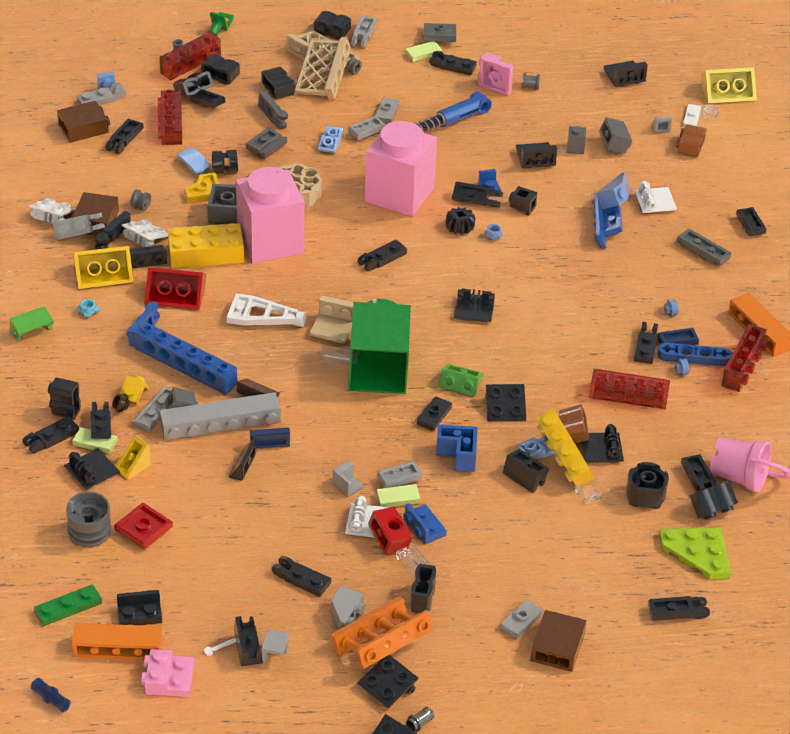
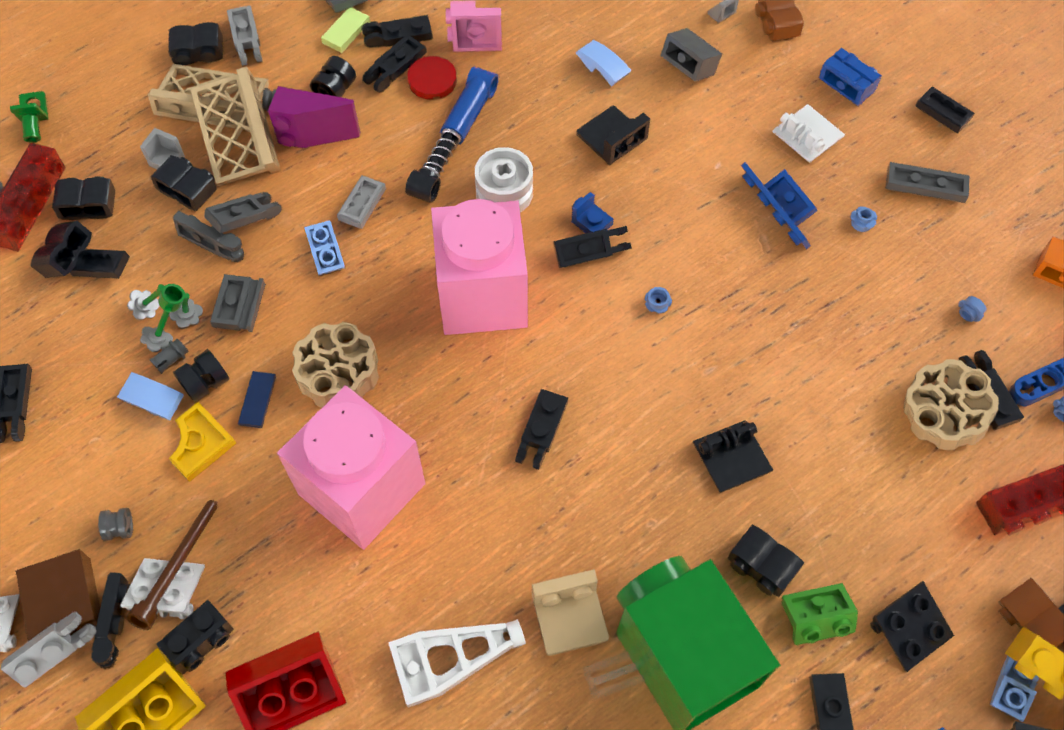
camera: 30 degrees left, 20 degrees up
clear red brick [158,90,183,145] -> none
yellow brick [168,223,244,269] -> none
dark grey brick [207,184,237,224] -> none
light grey plate [375,97,399,124] -> none
black gear [445,206,476,235] -> none
black brick [509,186,538,216] -> none
dark grey bush [522,73,540,89] -> none
dark grey brick [567,126,586,154] -> none
medium blue slope [596,172,631,209] -> none
dark blue tile [657,328,699,345] -> none
none -> light grey plant [127,284,203,352]
none -> reddish brown piece [127,500,218,630]
none -> light grey panel [140,128,185,169]
none -> dark grey pin [149,338,189,374]
none -> dark grey hinge [204,191,282,233]
none -> magenta slope [268,86,361,148]
none -> black wheel [310,56,356,97]
none -> black hinge [362,35,427,93]
none -> red tile [407,56,457,100]
none -> white wheel [475,147,533,213]
none -> light blue slope [576,40,631,87]
none -> black brick [728,524,804,597]
none -> blue brick [819,48,882,106]
none -> medium blue plate [850,207,877,232]
none -> tan connector [904,359,999,450]

